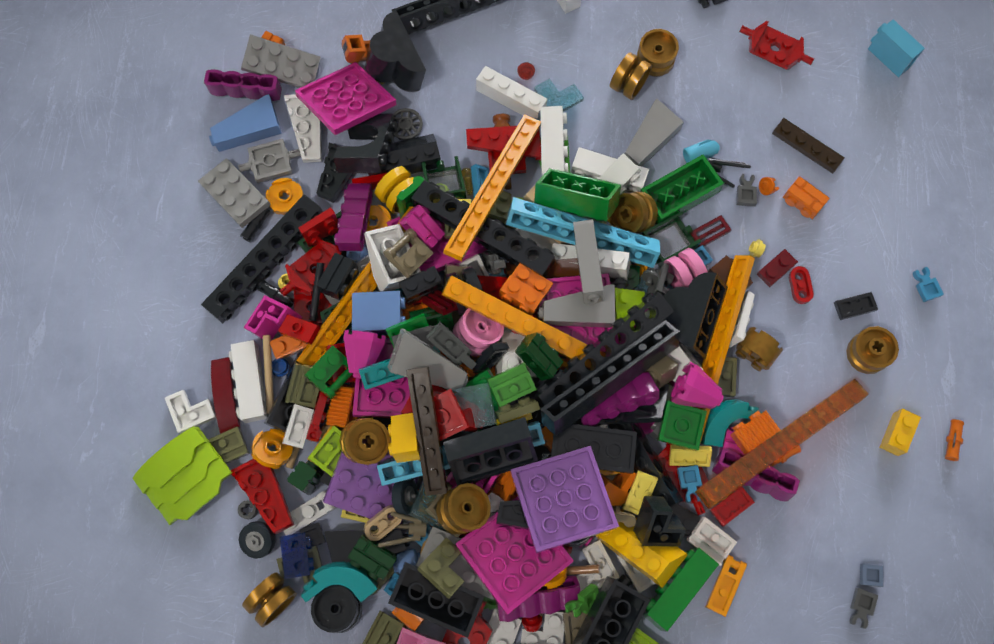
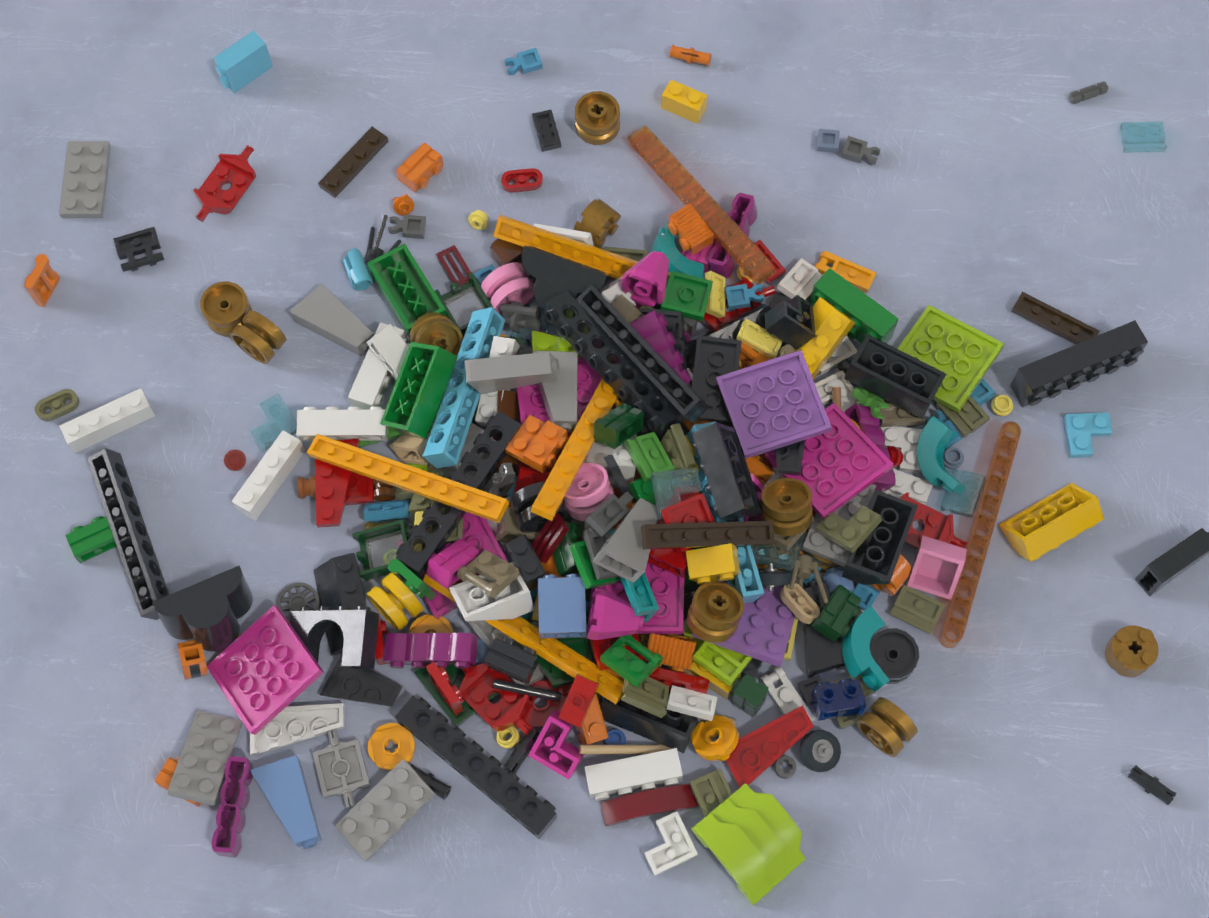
camera: 90 degrees left, 5 degrees down
dark red plate [757,249,798,287] -> none

